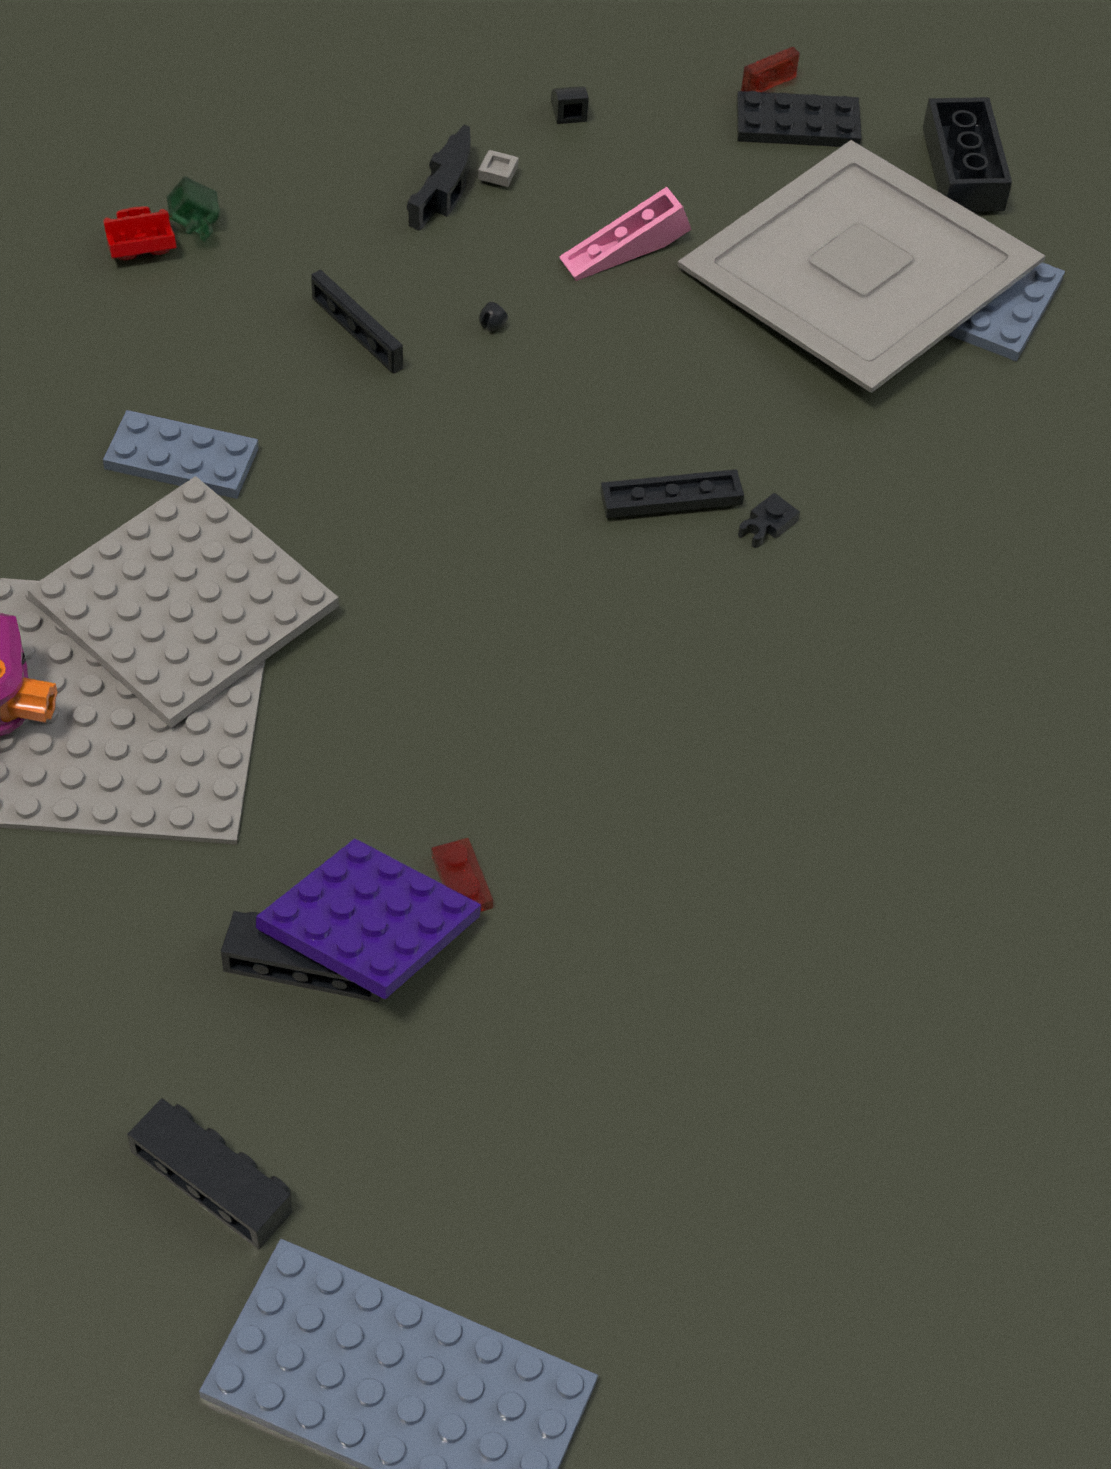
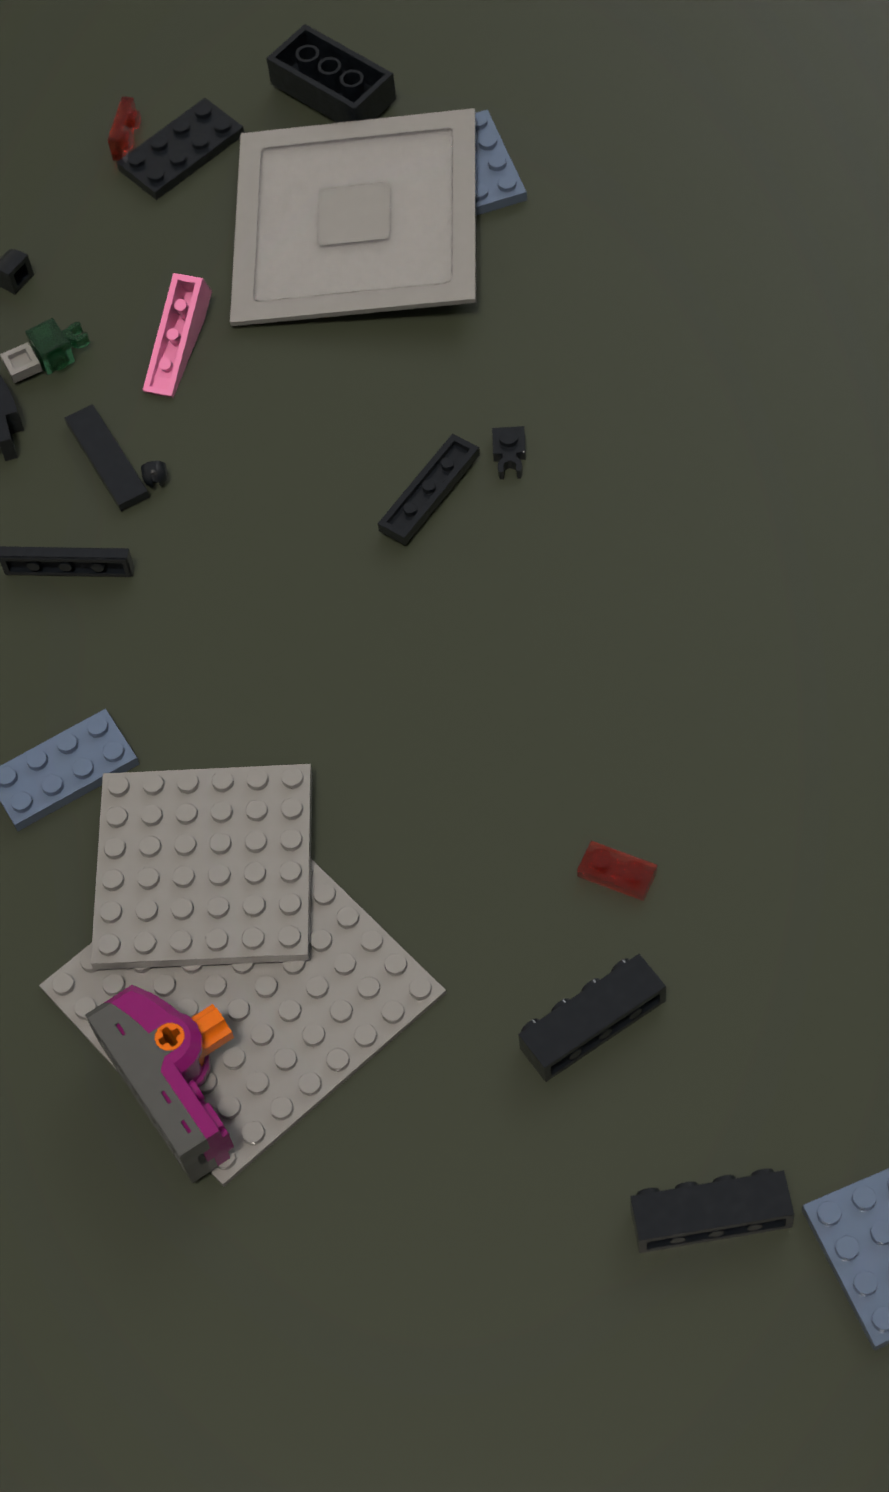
camera: 35 degrees left, 5 degrees up
dark purple plate [256,838,481,999] -> none
none -> clear green brick [25,318,90,375]
none -> black tile [65,404,150,511]

